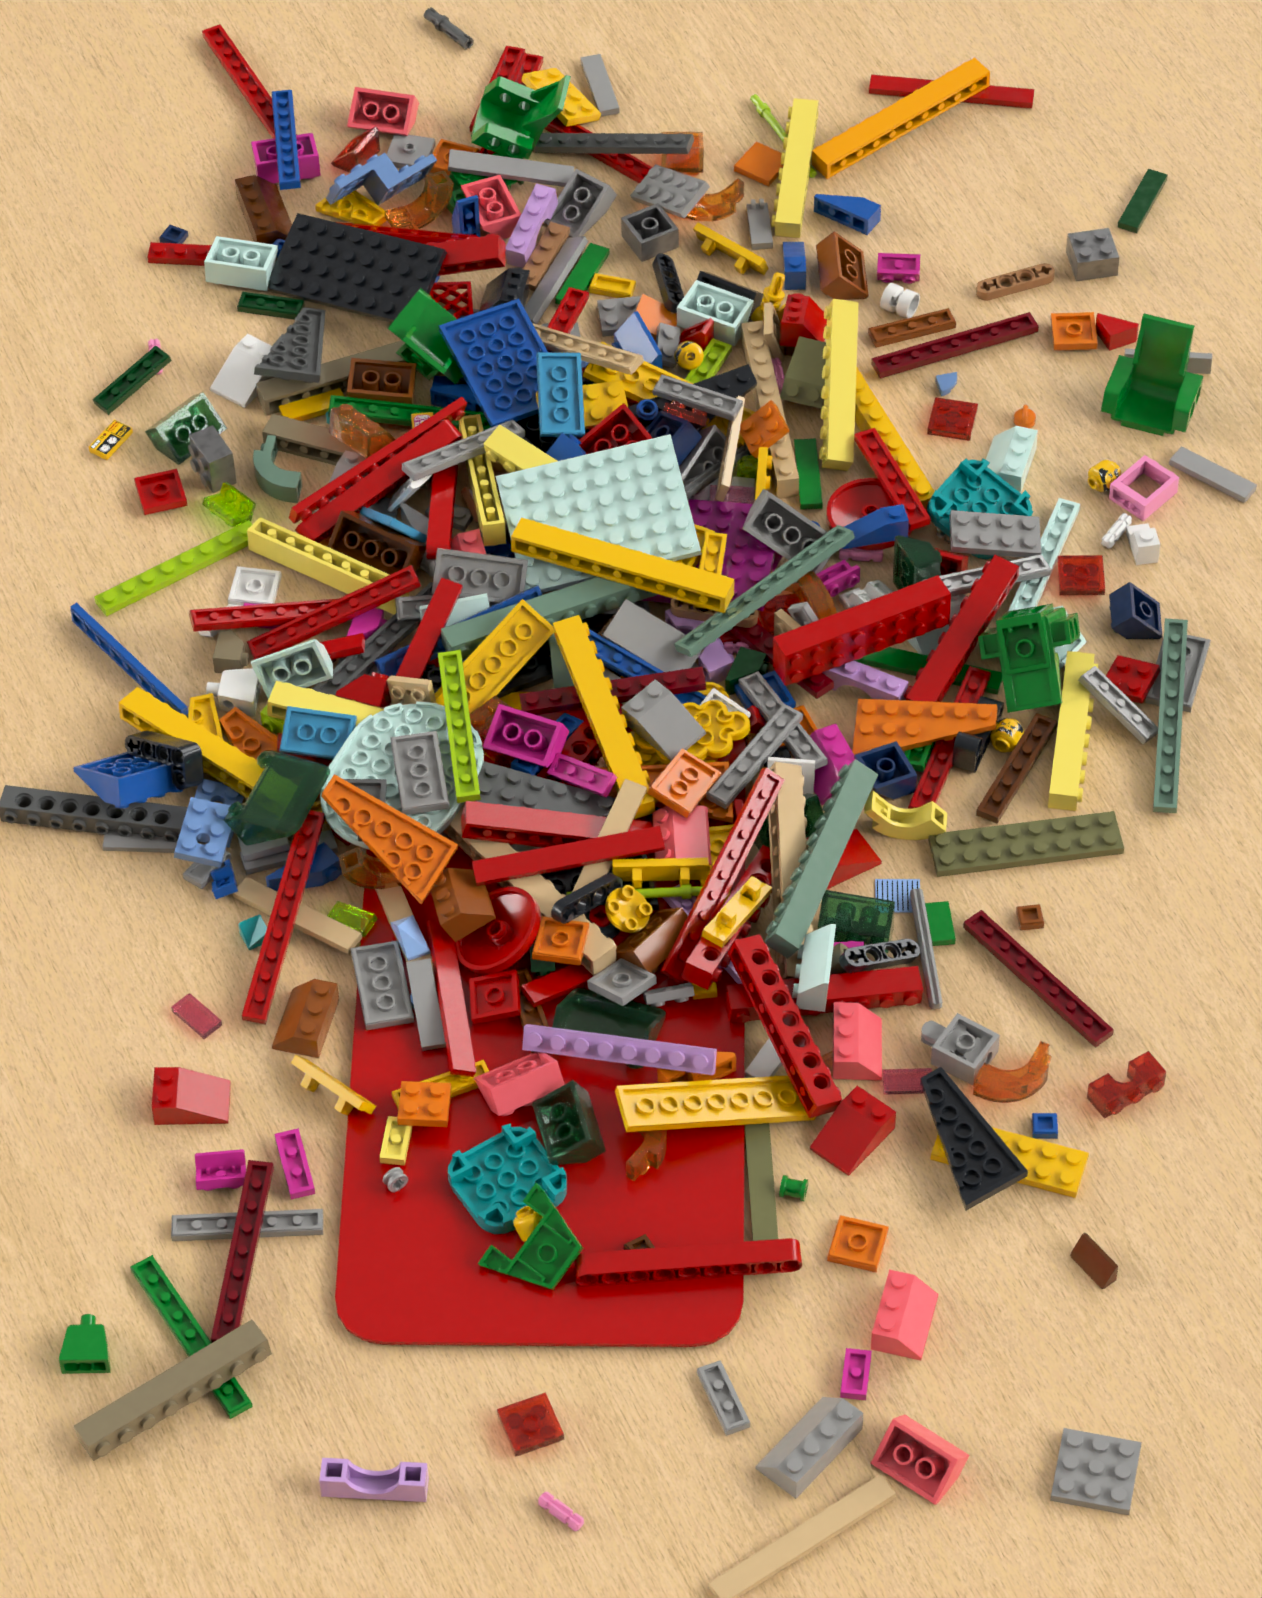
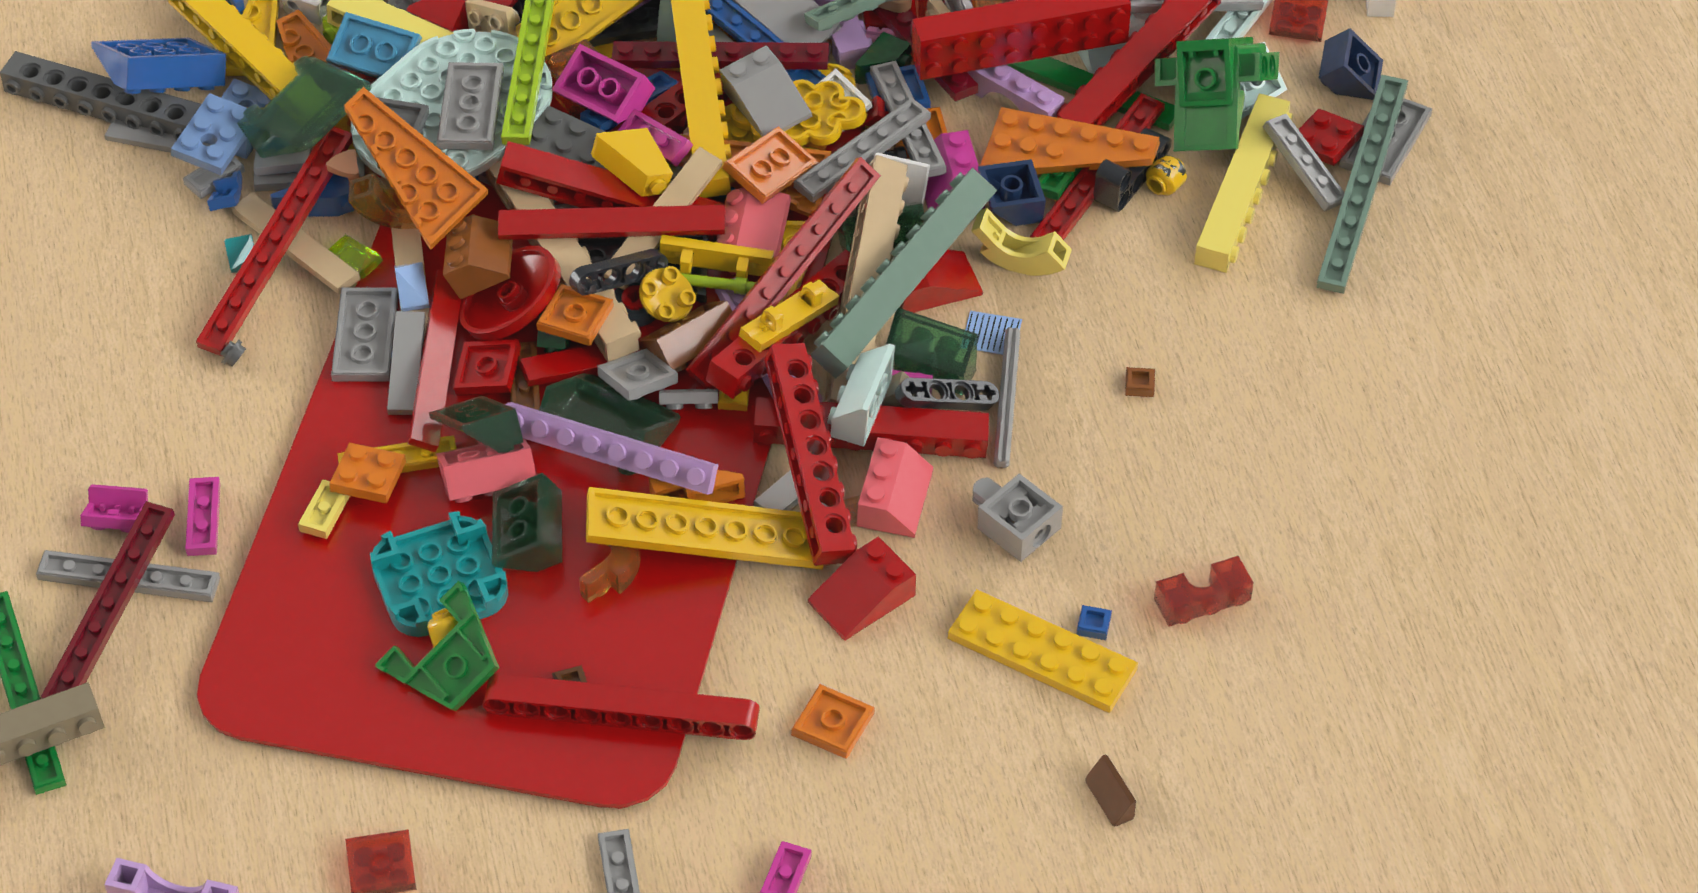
camera: 10 degrees right, 0 degrees up
black beam [125,730,203,790] -> none
slope [152,1067,231,1125] -> none
clear pink tile [171,993,222,1039] -> none
dark orange slope [272,979,339,1058] -> none
yellow hinge [291,1055,376,1116] -> none
light grey bush [383,1167,408,1192] -> none
olive tile [744,1123,778,1241] -> none
green bush [779,1175,808,1202] -> none
coral slope [871,1269,938,1361] -> none
clear pink tile [882,1068,932,1095] -> none
black wing [920,1067,1028,1211] -> none
green tile [925,901,956,946] -> none
olive plate [928,811,1124,877] -> none
dark red plate [963,910,1114,1048] -> none
clear orange arch [973,1041,1052,1103] -> none
reddish brown plate [976,713,1057,824] -> none
none -> dark grey plate [220,340,246,367]
none -> nougat tile [326,149,362,196]
none -> clear green slope [429,395,523,453]
none -> yellow slope [591,128,673,197]

